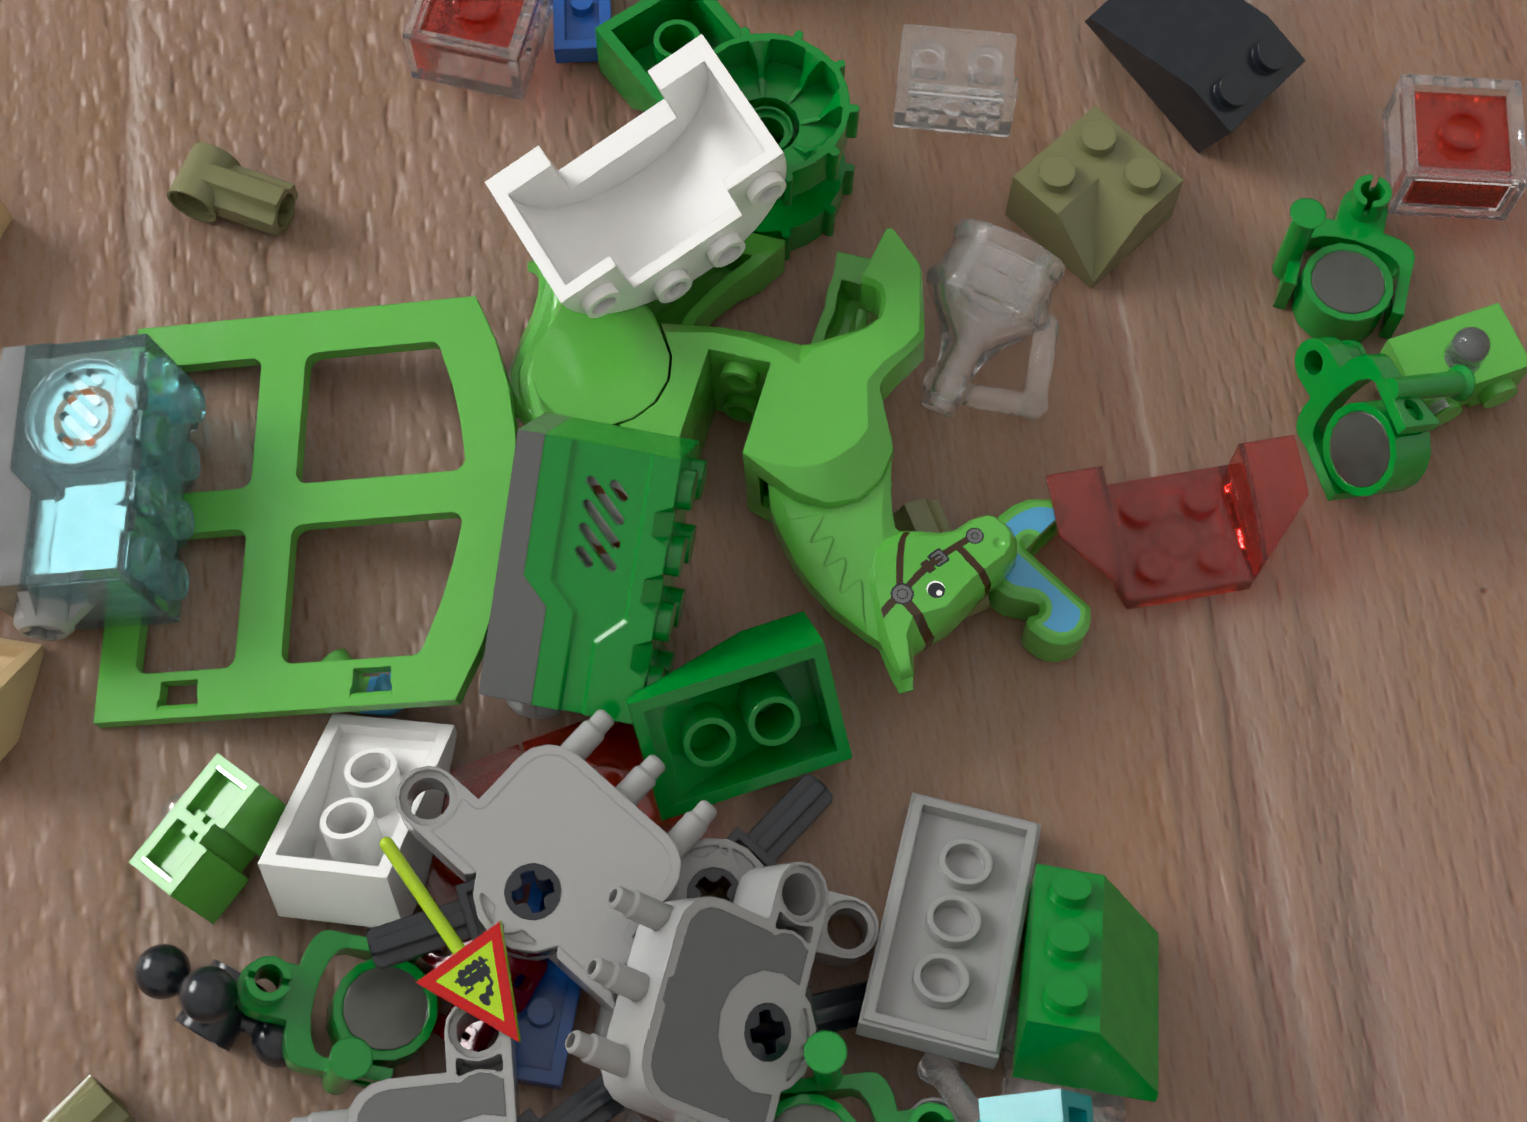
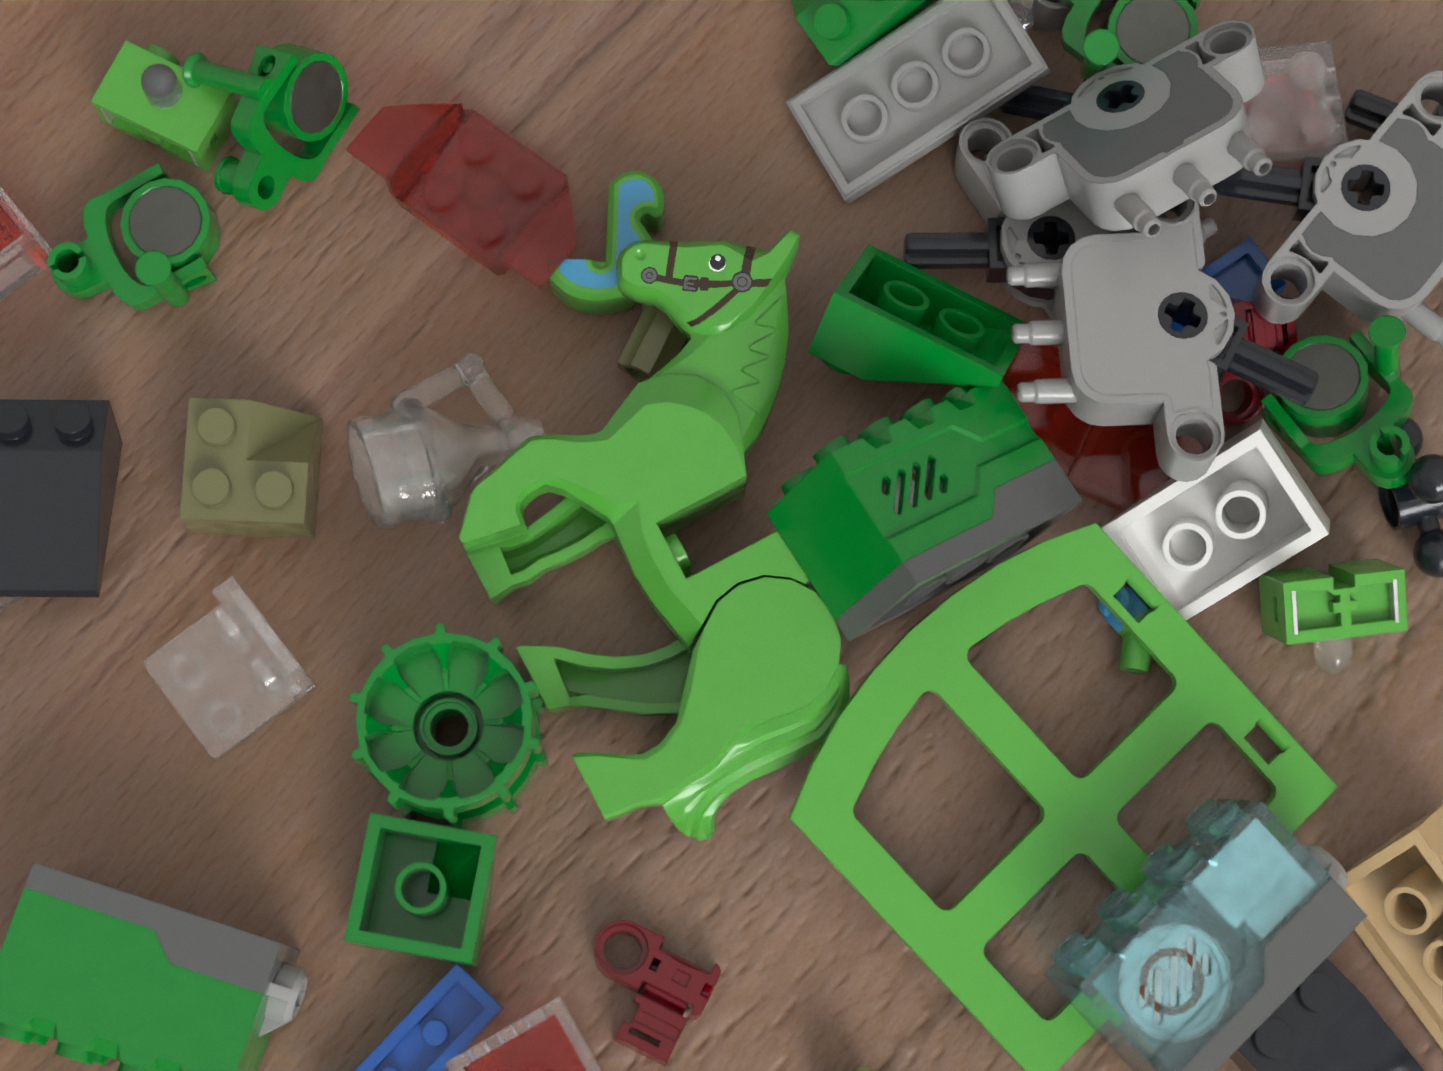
camera: 135 degrees left, 10 degrees up
piece [379,837,521,1042] -> none
white cylinder [485,34,787,318] -> none
none -> dark red piece [594,920,721,1066]

